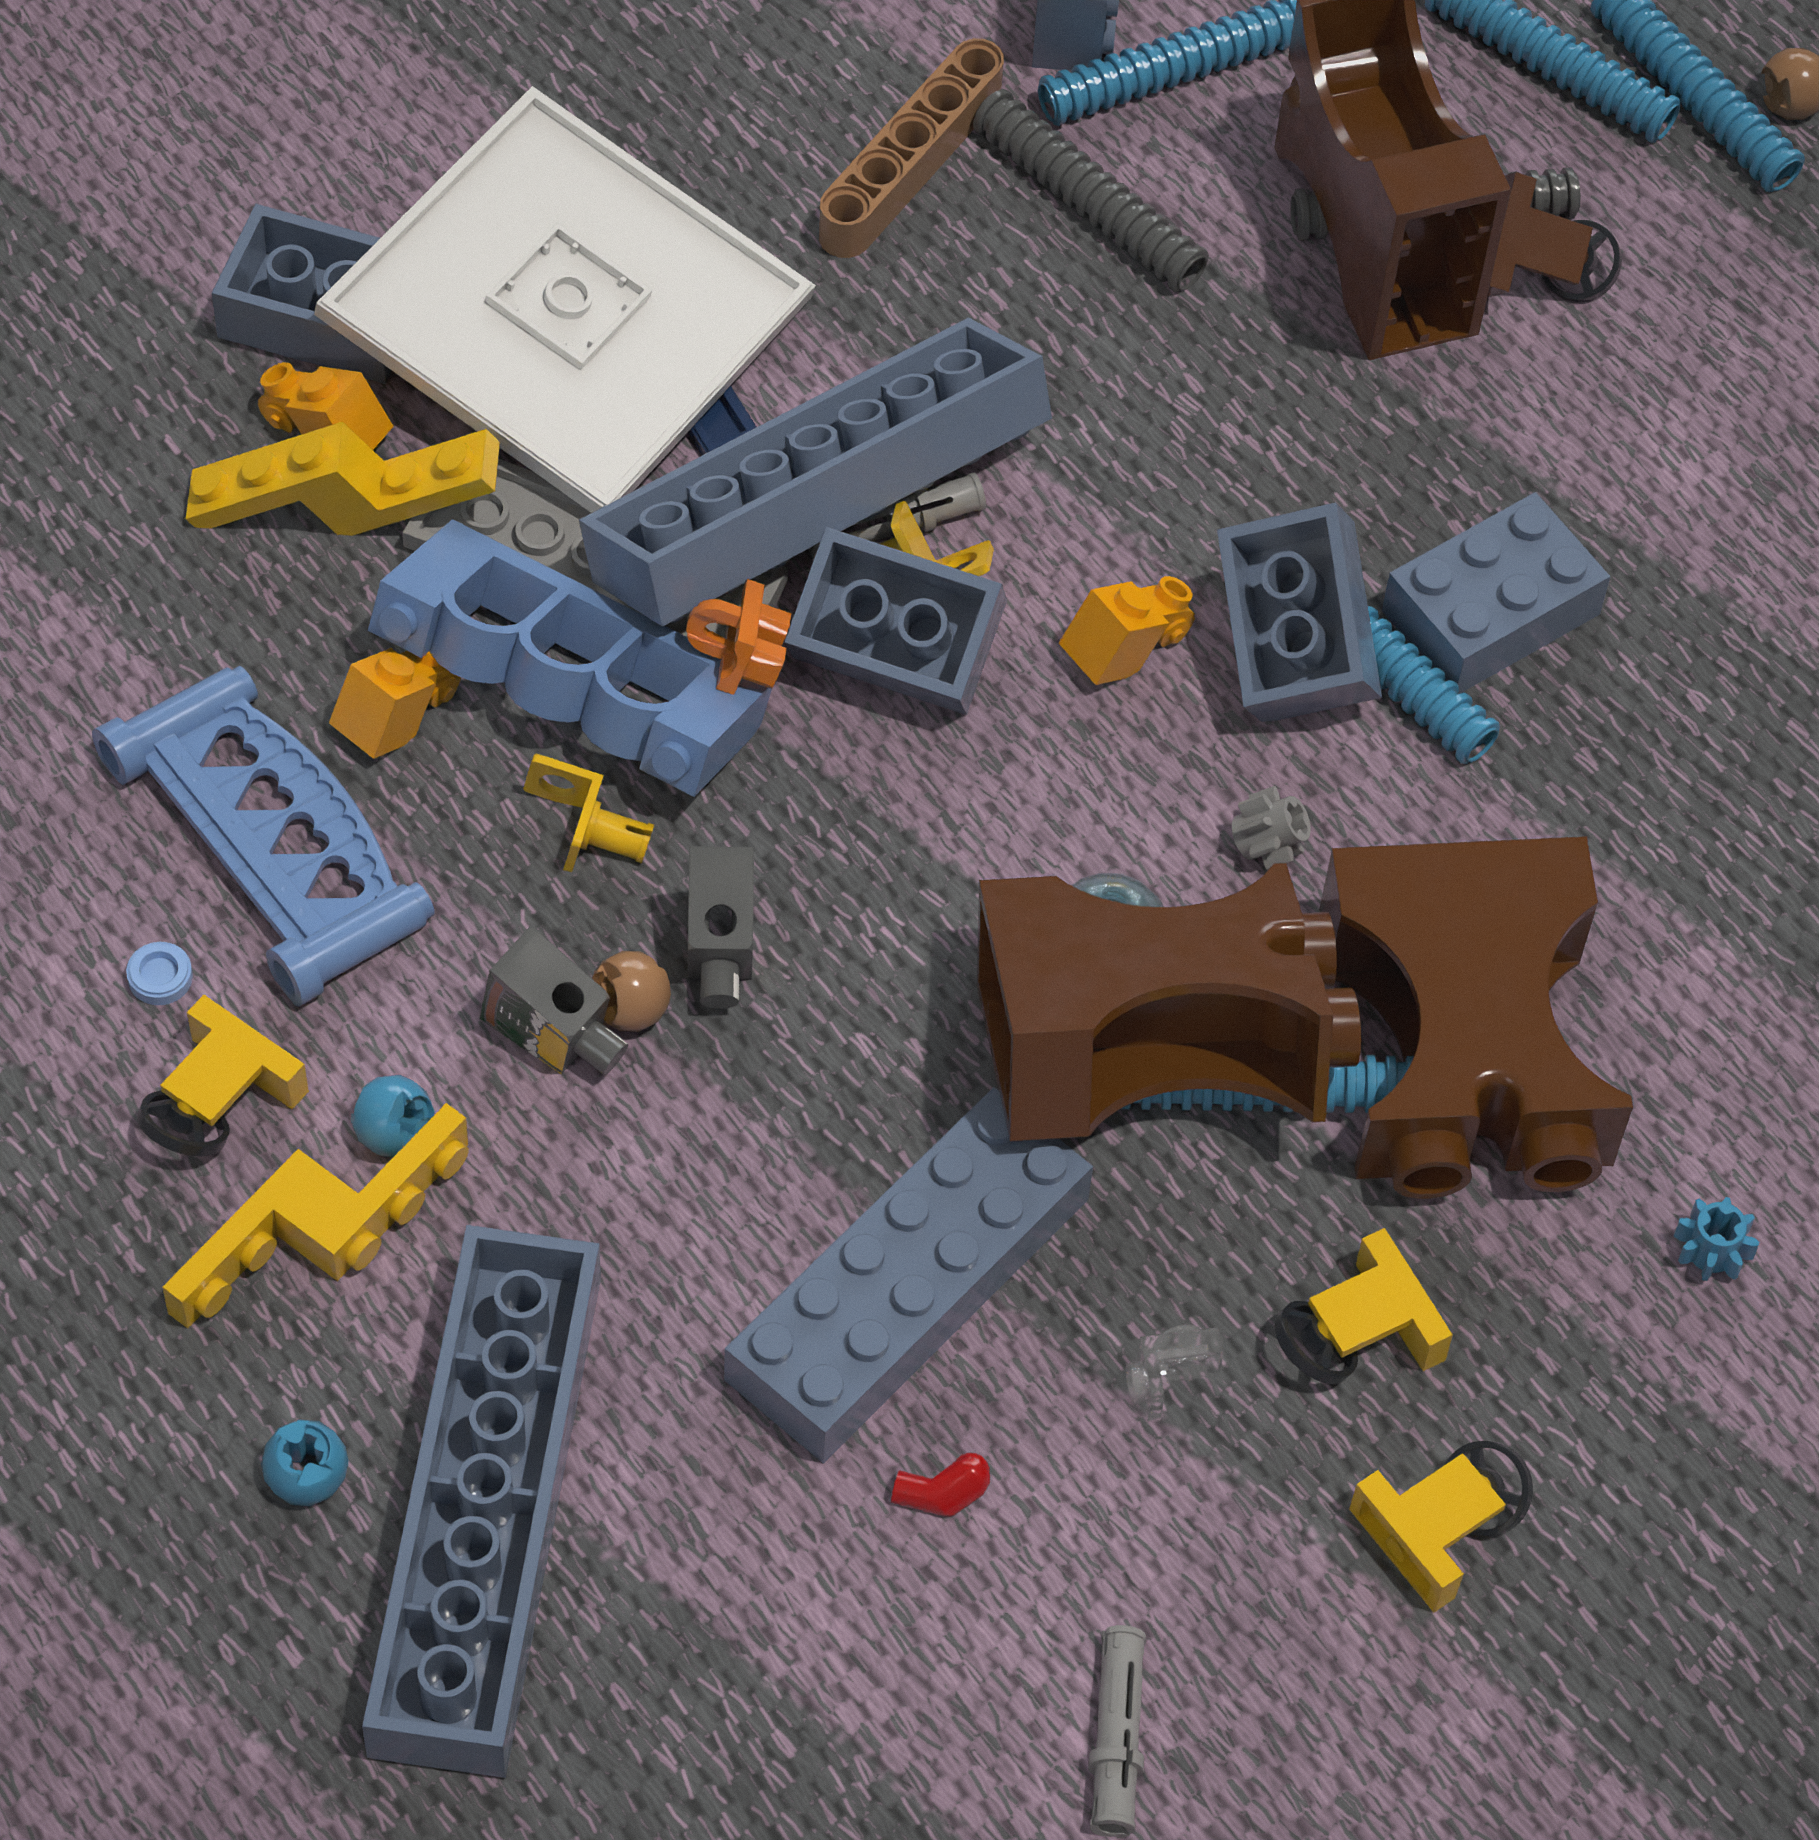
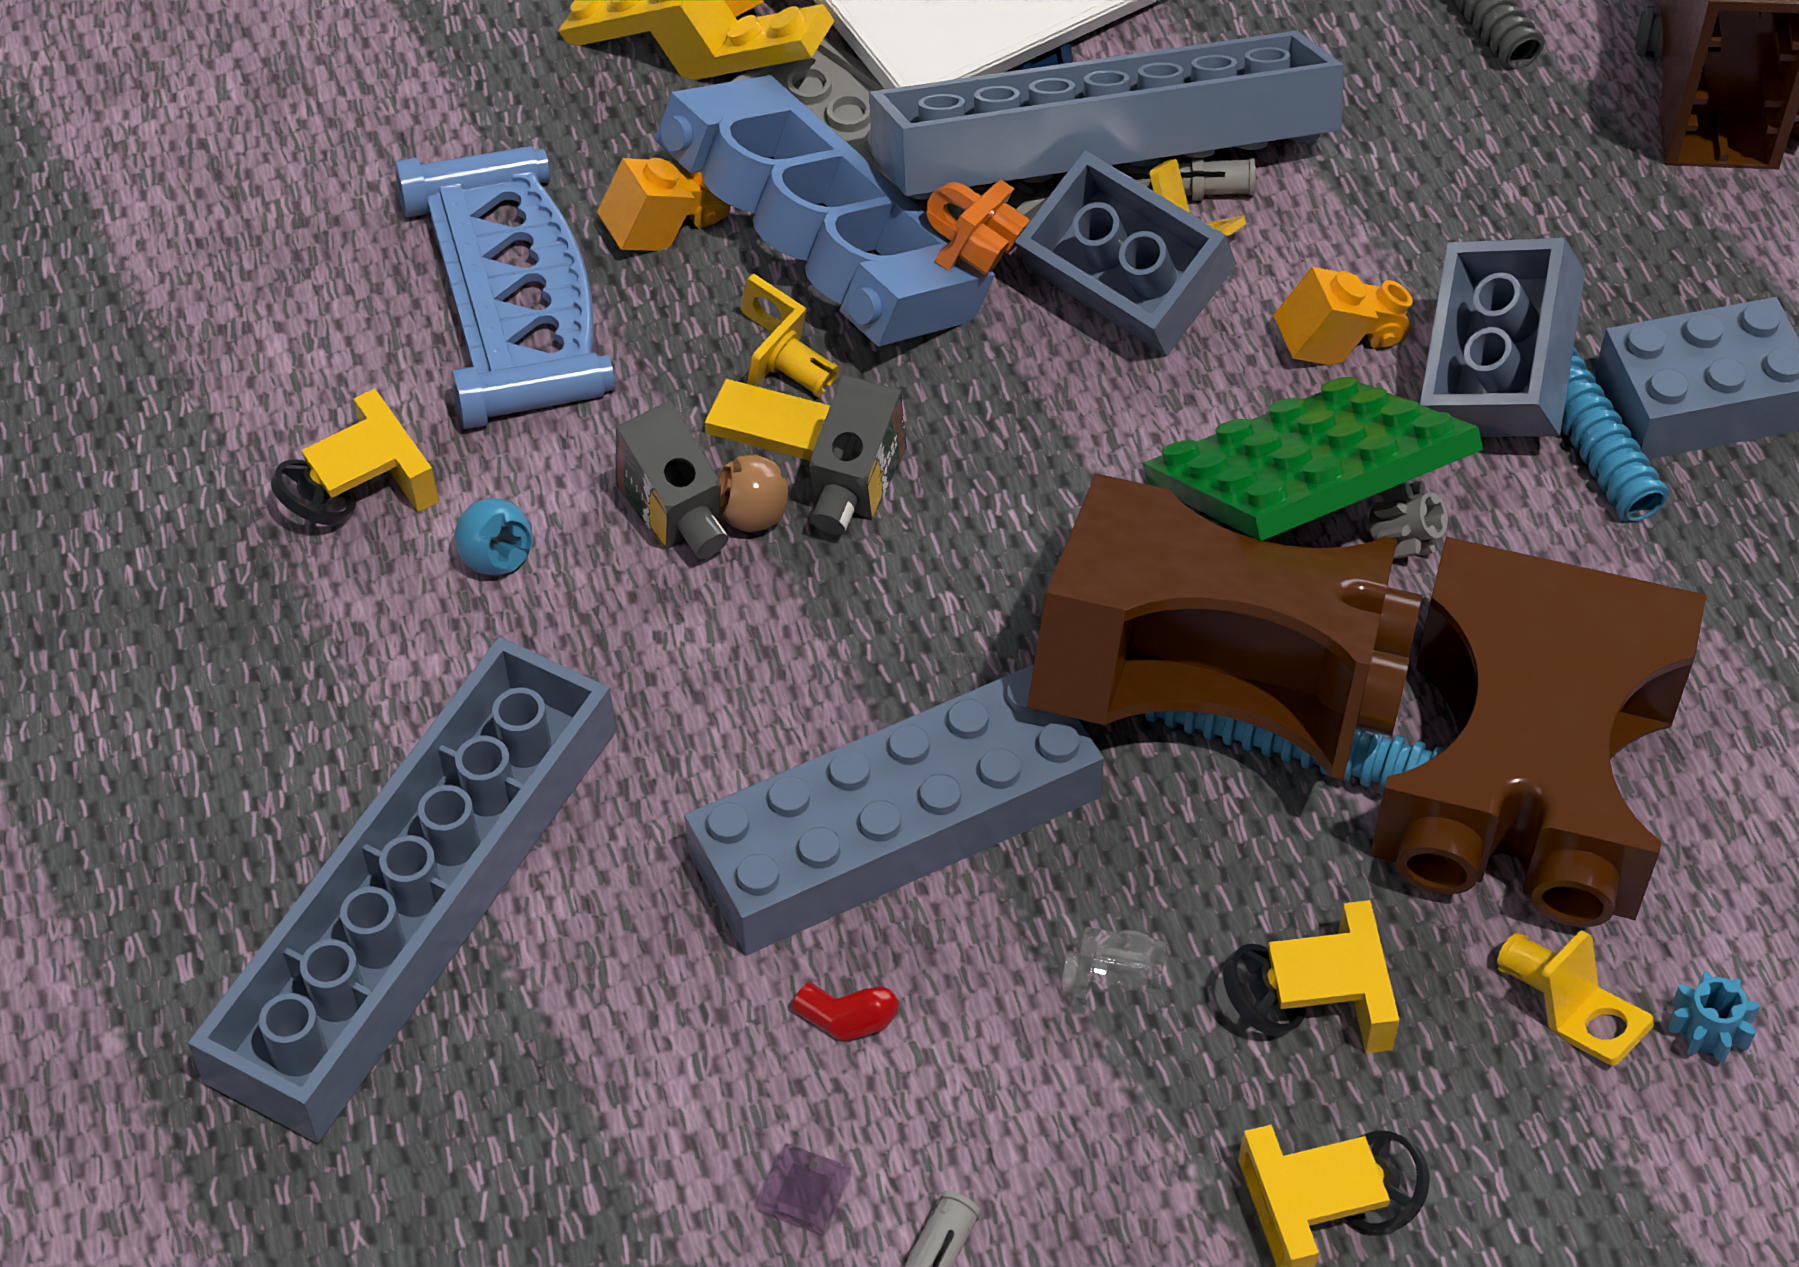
camera: 25 degrees right, 5 degrees down
light blue tile [126,942,193,1005] -> none
yellow bracket [162,1103,469,1329] -> none
dark azure piece [261,1419,349,1506] -> none
none -> yellow tile [705,379,830,461]
none -> clear purple tile [757,1143,852,1237]
none -> green plate [1142,377,1483,541]
none -> yellow bracket [1497,930,1654,1066]

